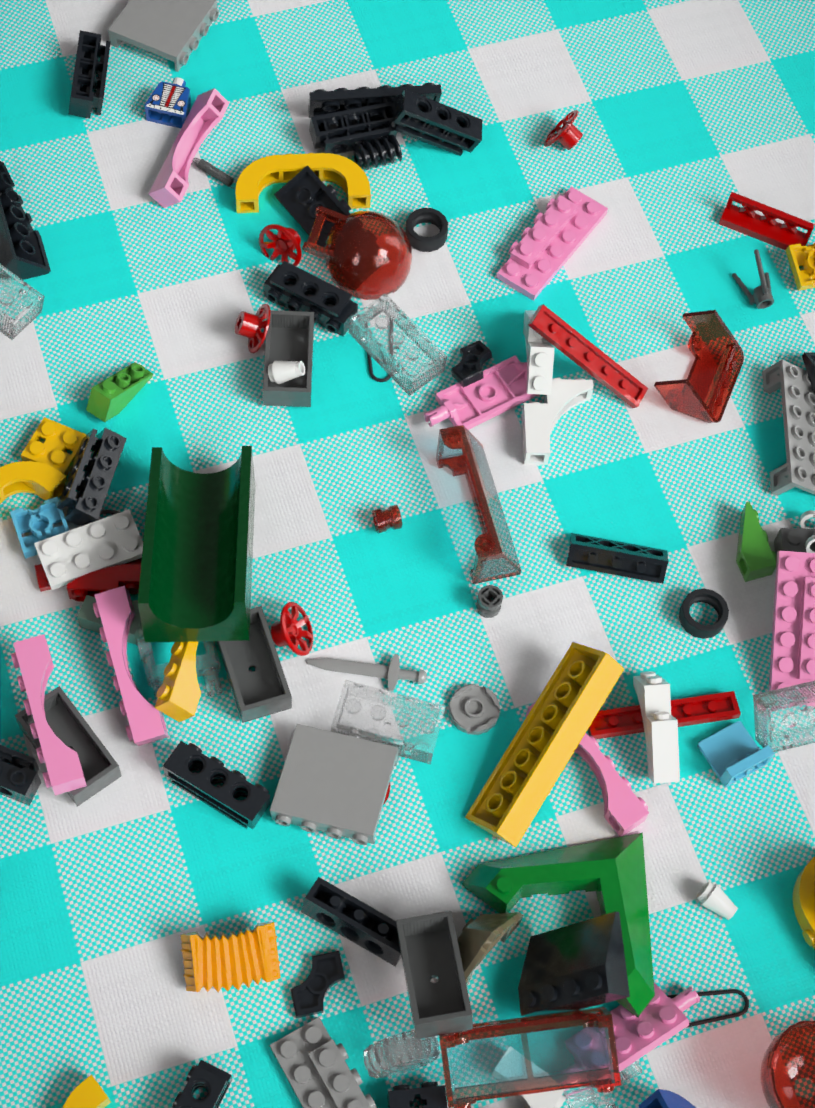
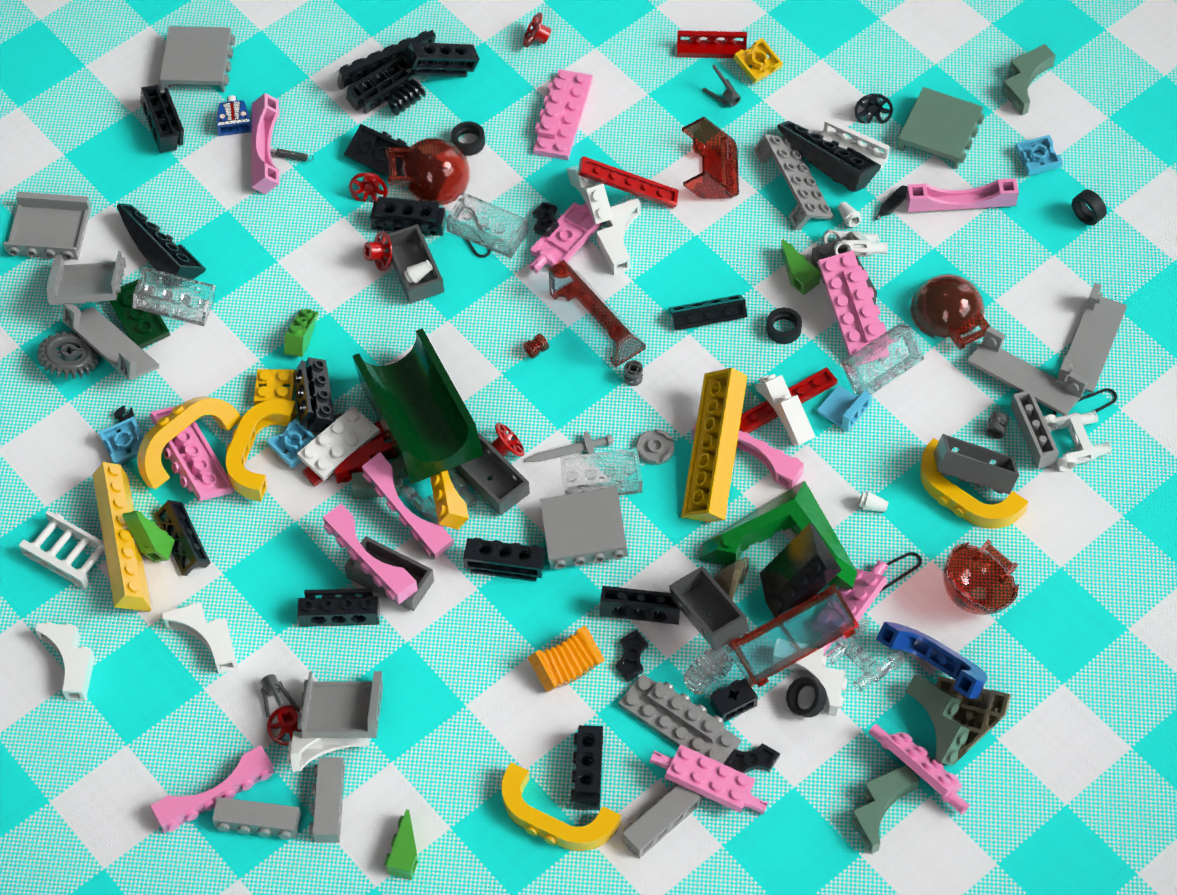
camera: 15 degrees left, 5 degrees down
yellow arch [235,153,371,213] -> none

